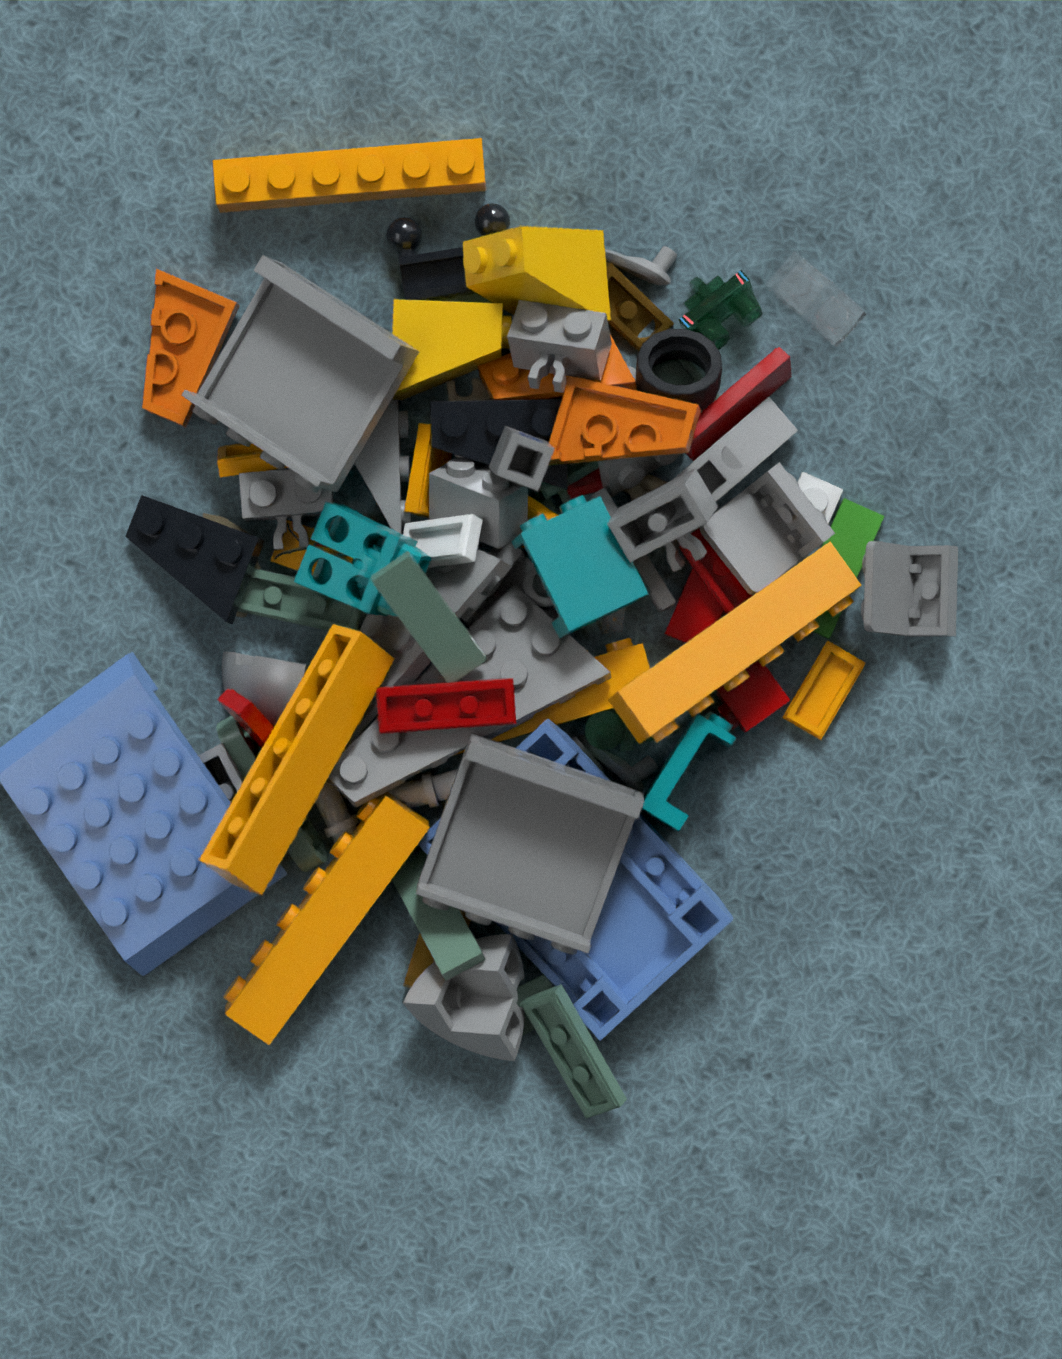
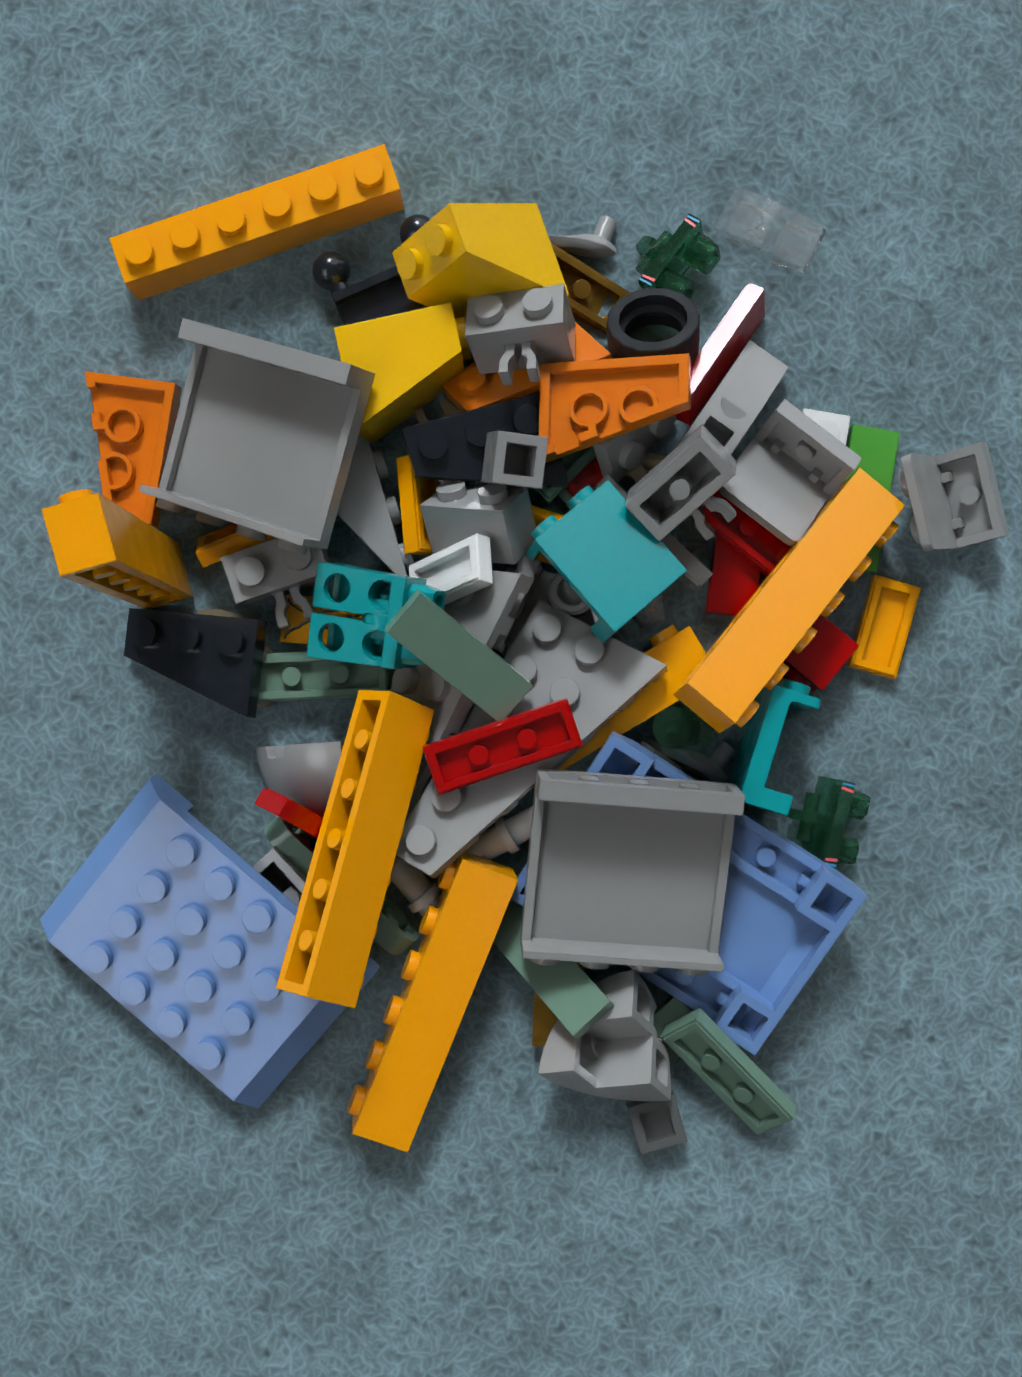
camera: 15 degrees left, 0 degrees up
none -> light orange brick [41,489,194,610]
none -> dark grey plate [626,1090,688,1155]
none -> clear green hips [786,776,870,869]

